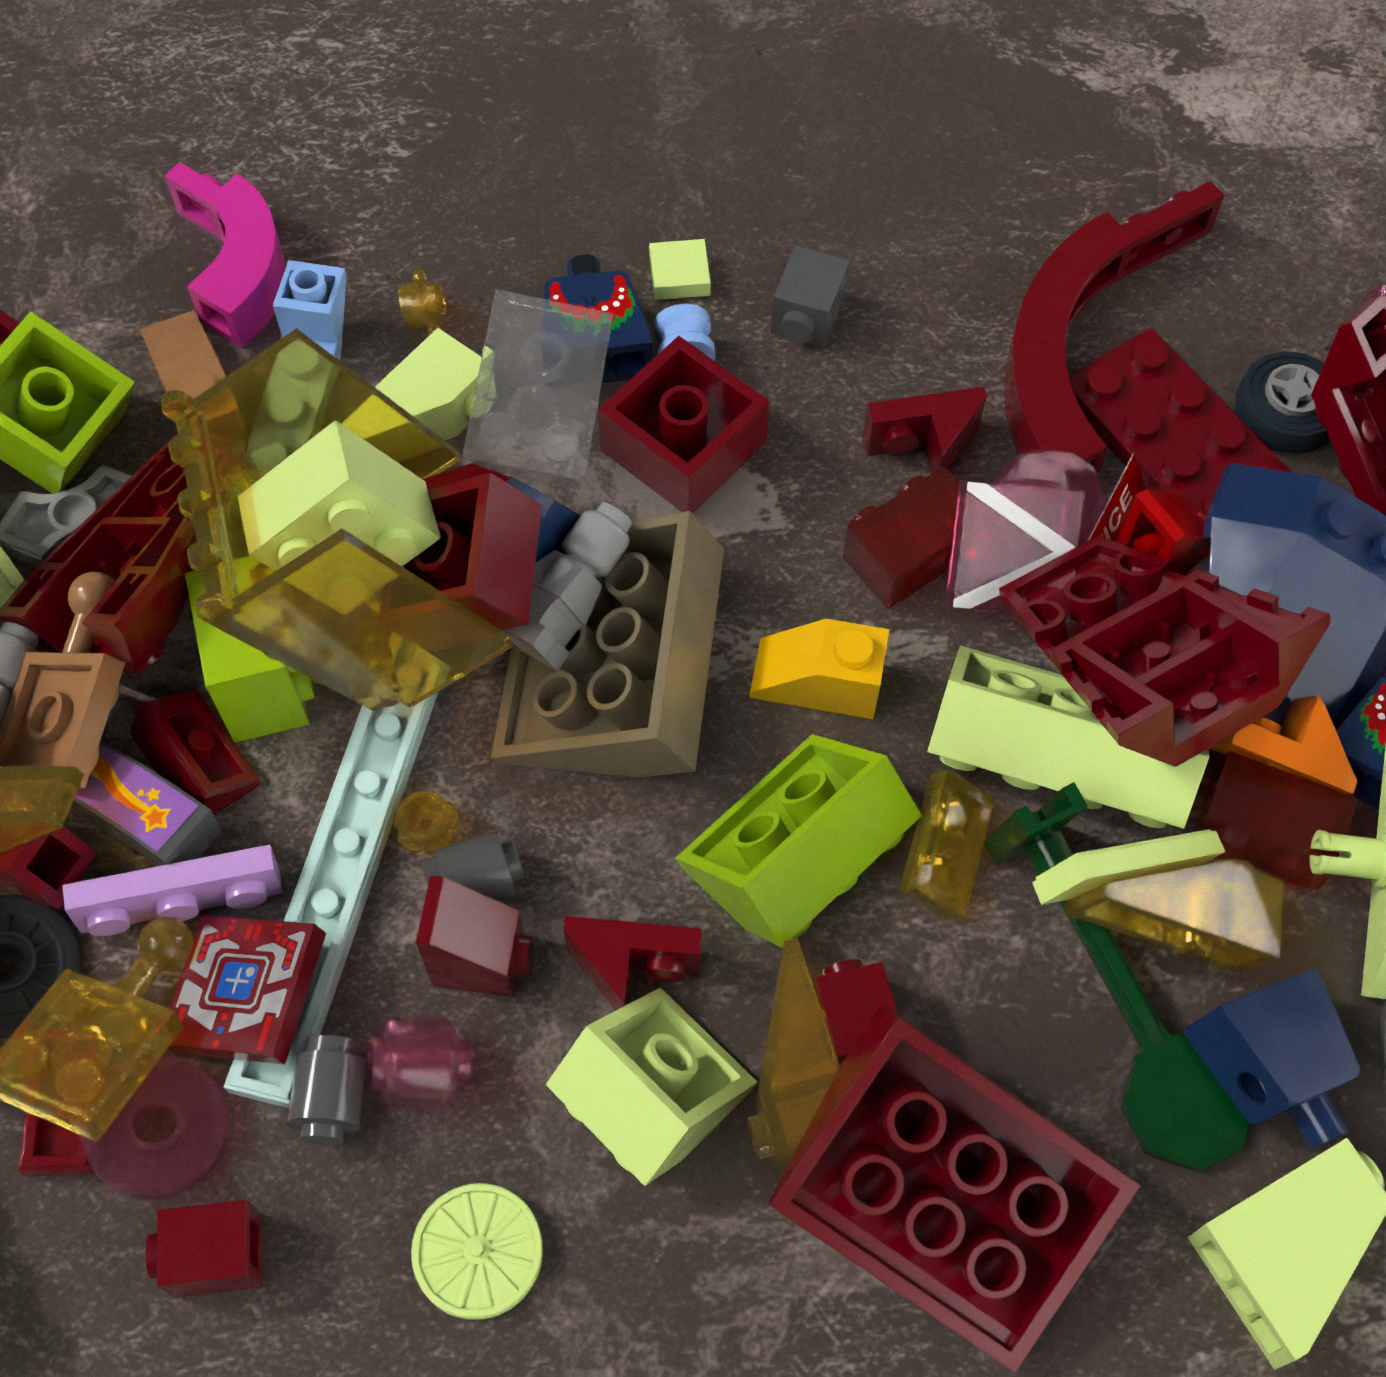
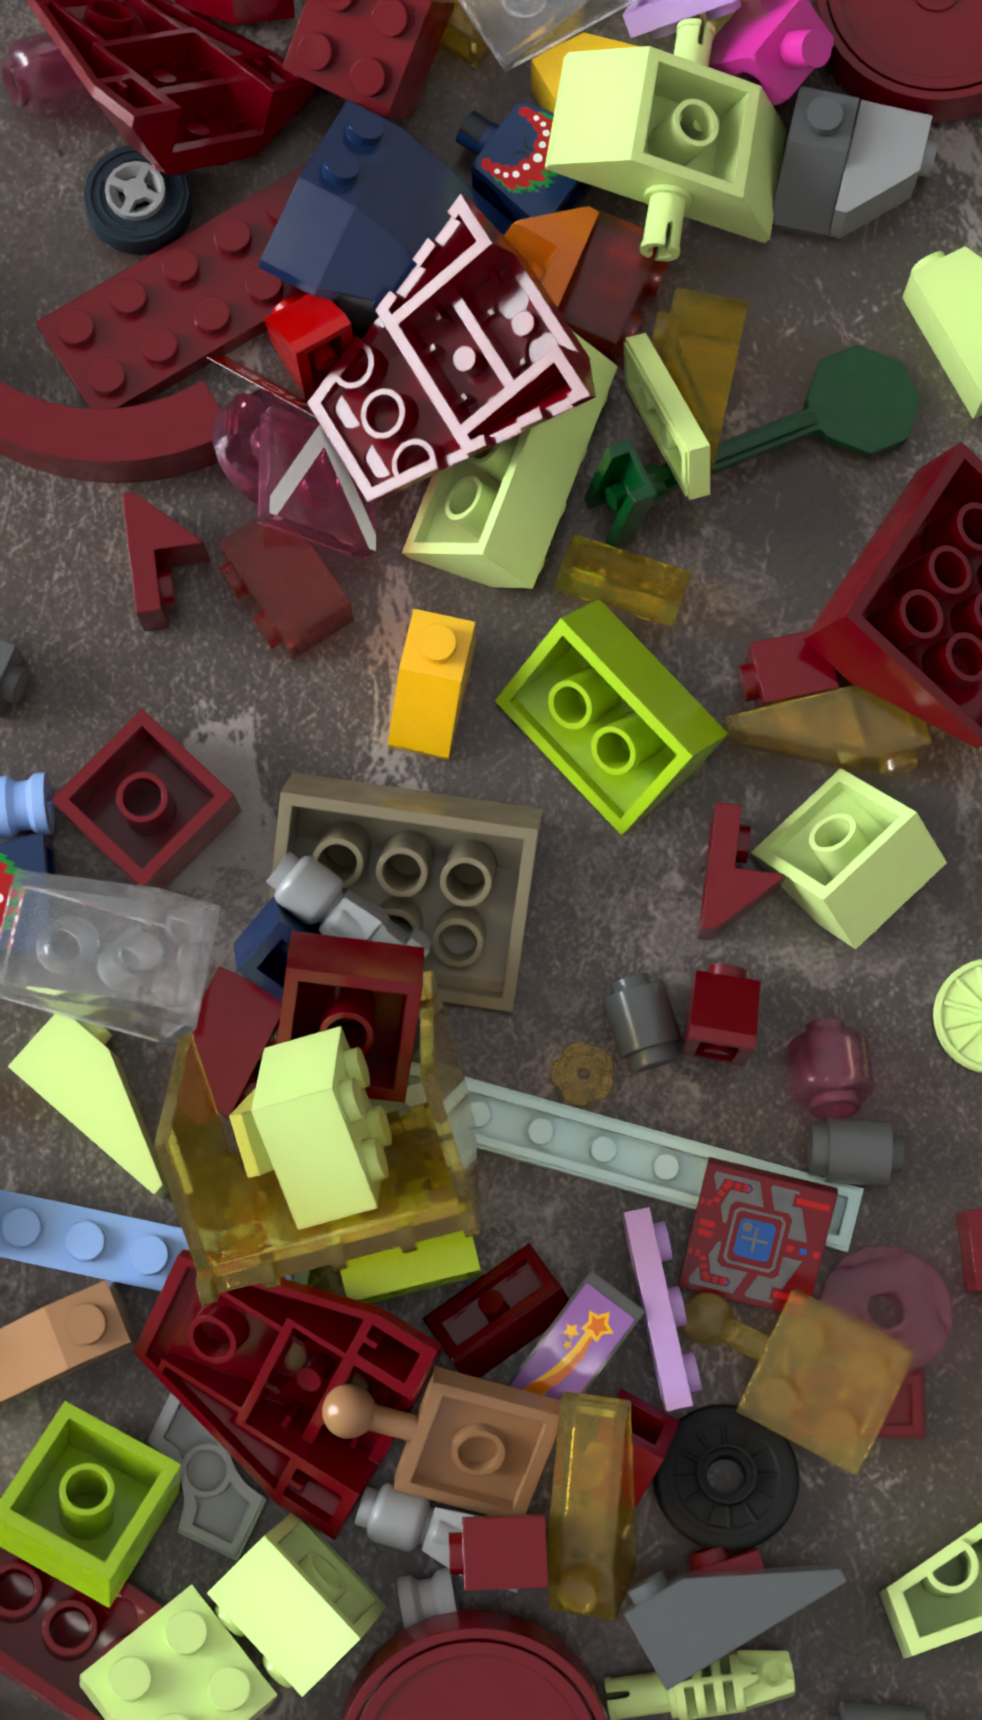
camera: 85 degrees left, 15 degrees up
dark blue torso [1183,967,1360,1150] -> none

